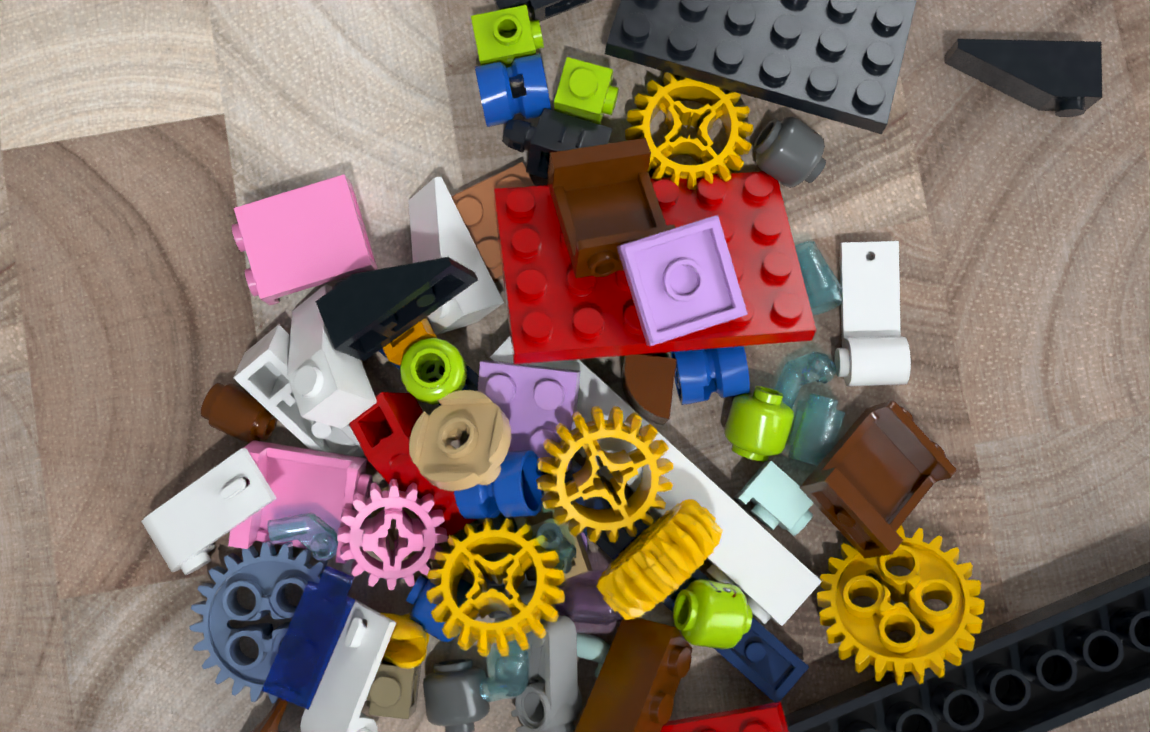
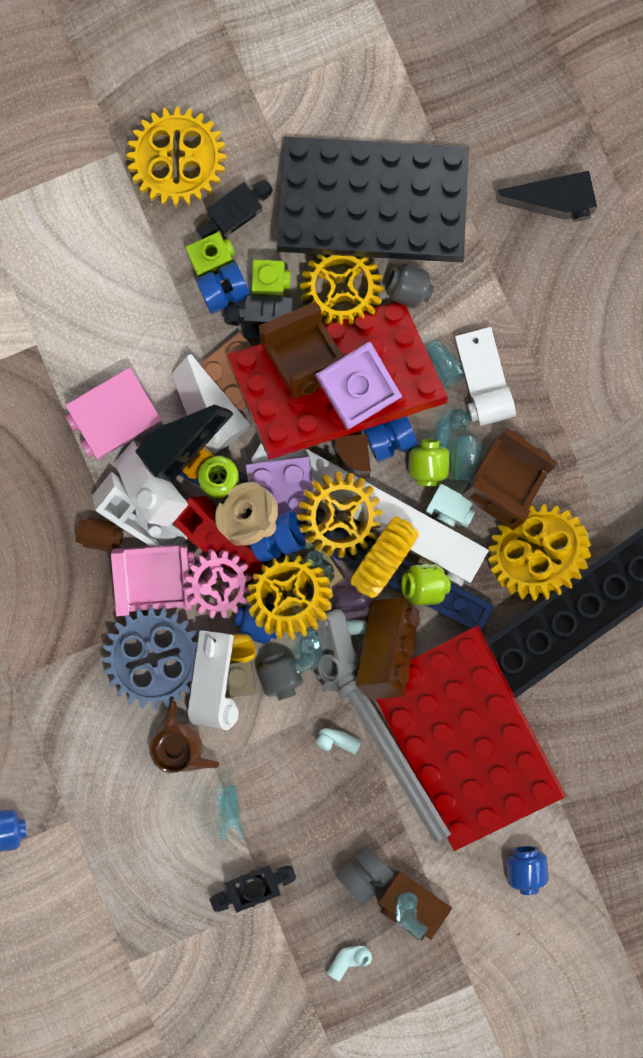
camera: 15 degrees left, 0 degrees up
white door [141,448,277,575] -> none
clear blue hinge [261,566,356,710] -> none
clear light blue arm [267,513,338,561] -> none

